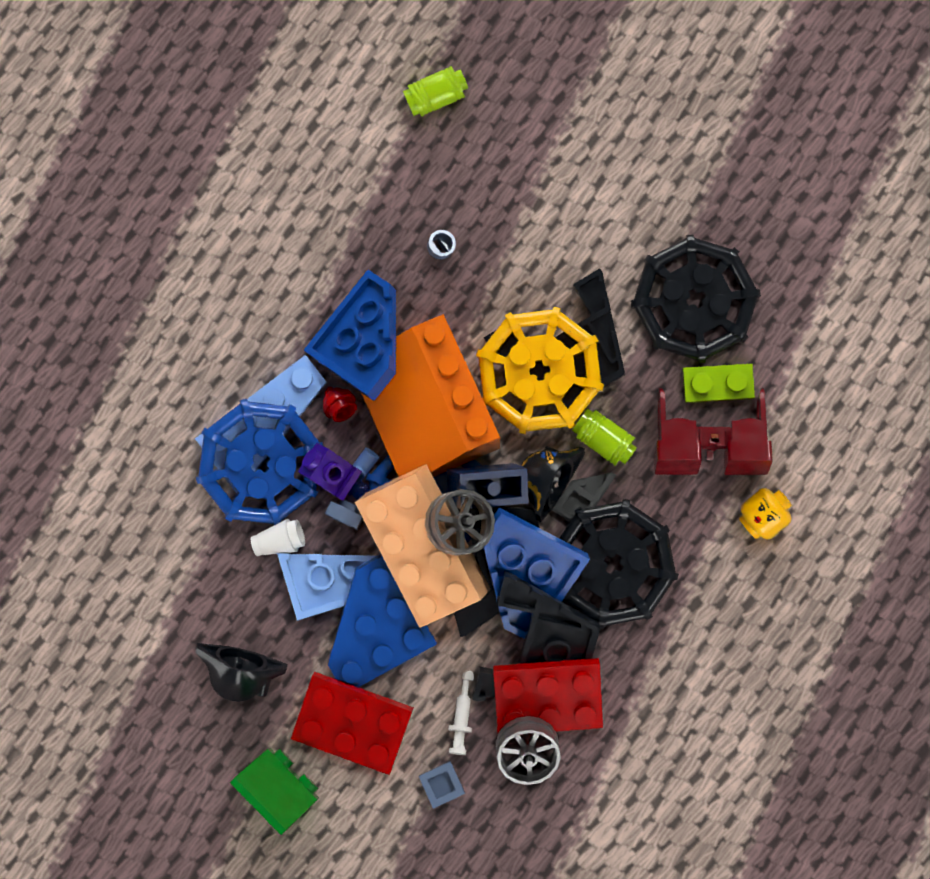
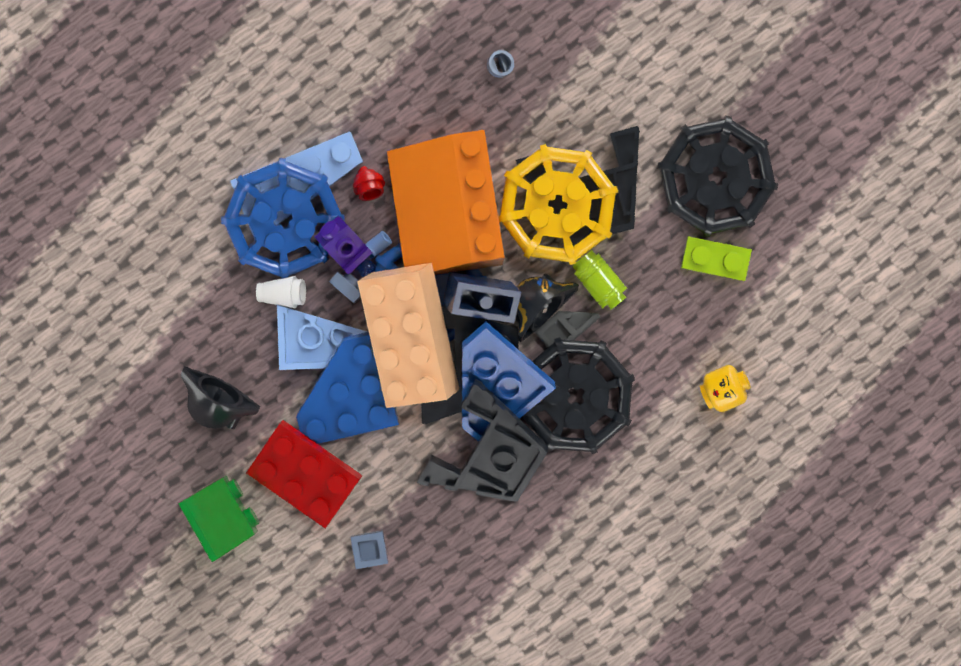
camera: 10 degrees right, 5 degrees up
blue plate [304,270,396,401] -> none
flat silver wheel [425,489,495,556] -> none
white piece [448,671,474,755] -> none
red plate [493,658,603,734] -> none
flat silver wheel [496,716,561,785] -> none
dark red piece [654,388,773,475] -> none

